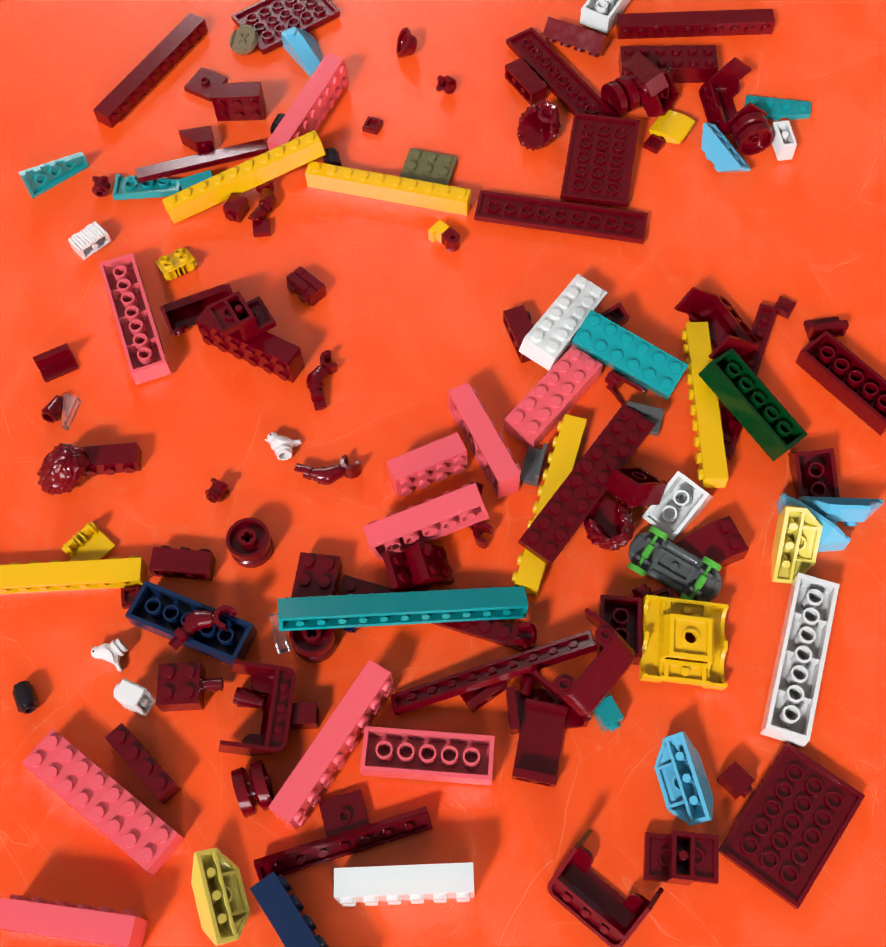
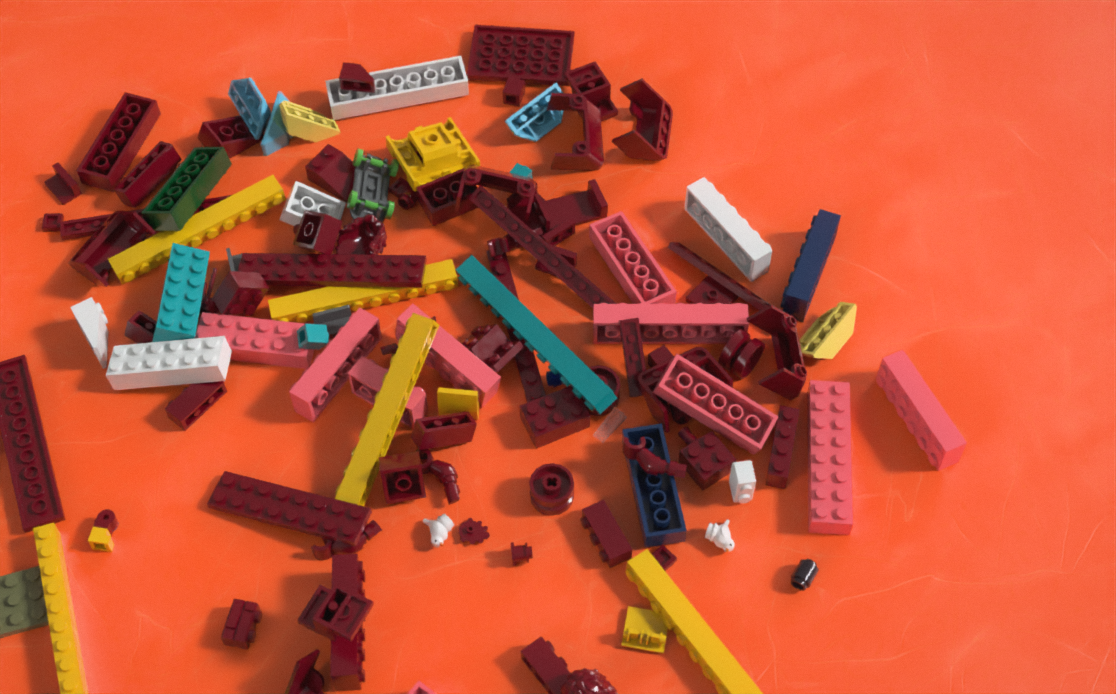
camera: 125 degrees left, 5 degrees down
none -> white slope [70,297,109,369]
none -> dark red brick [113,141,182,208]
none -> dark red plate [207,471,372,547]
none -> dark red brick [212,271,270,315]
none -> teal brick [297,324,329,350]
none -> yellow brick [335,313,439,506]
none -> dark red slope [339,62,376,93]
none -> dark red brick [378,451,426,504]
none -> dark red brick [411,411,477,450]
none -> yellow slope [437,387,479,420]
none -> dark red piece [459,518,490,545]
none -> dark red windscreen [547,93,604,171]
none -> dark red tile [618,318,646,398]
none -> coral brick [652,354,778,455]
none -> dark red windscreen [747,305,807,400]

